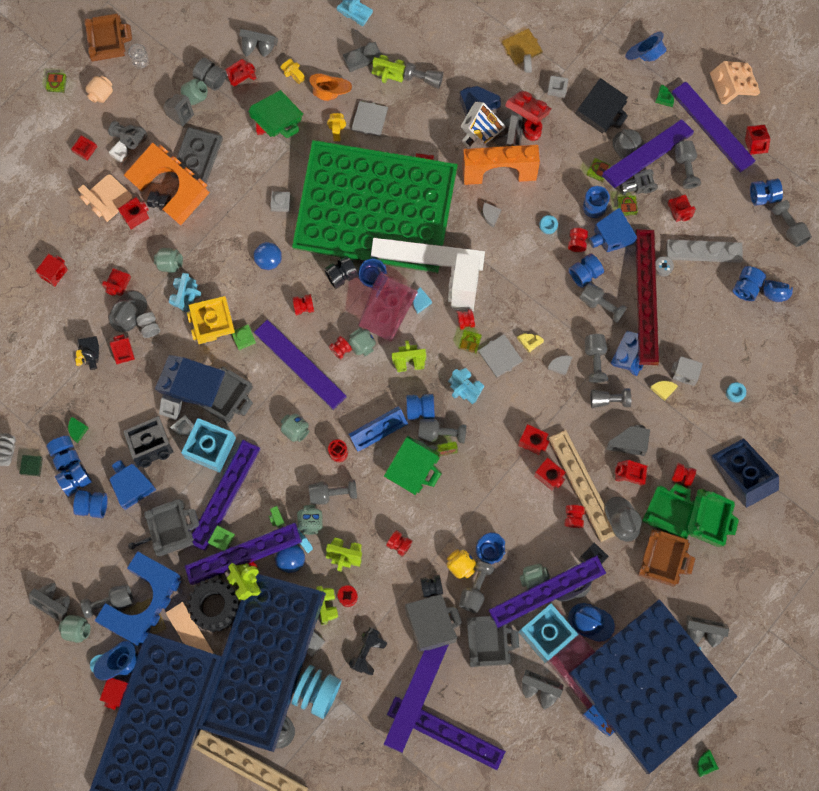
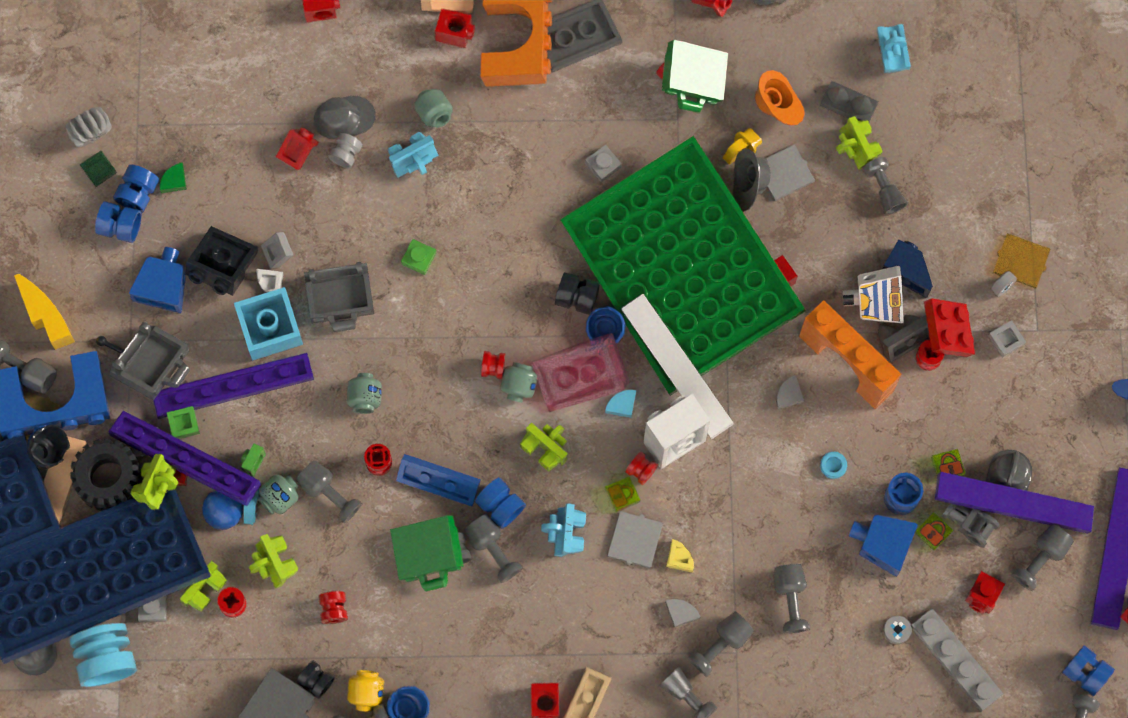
camera: 45 degrees right, 0 degrees up
blue wheel [73,490,108,518] -> none
black piece [75,336,99,370] -> none
red bracket [102,268,131,296] -> none
black wheel [147,189,171,212] -> none
dark blue slope [155,355,225,407] -> none
yellow plate [187,296,235,344] -> none
blue hair [254,242,282,271] -> none
dark purple tile [254,320,347,410] -> none
yellow piece [281,59,305,84] -> none
red wheel [292,294,314,316] -> none
black piece [349,627,387,675] -> none
clear neon green tile [437,441,458,456] -> none
red brick [518,424,550,455] -> none
red wheel [568,228,588,252] -> none
blue wheel [568,253,604,288] -> none
black piece [575,78,628,134] -> none
blue bracket [611,331,643,376] -> none
dark red tile [635,229,659,366] -> none
green tile [655,85,674,107] -> none
none -> yellow slope [14,274,75,350]
none -> black hair [26,424,70,469]
none -> dark grey piece [733,149,771,212]

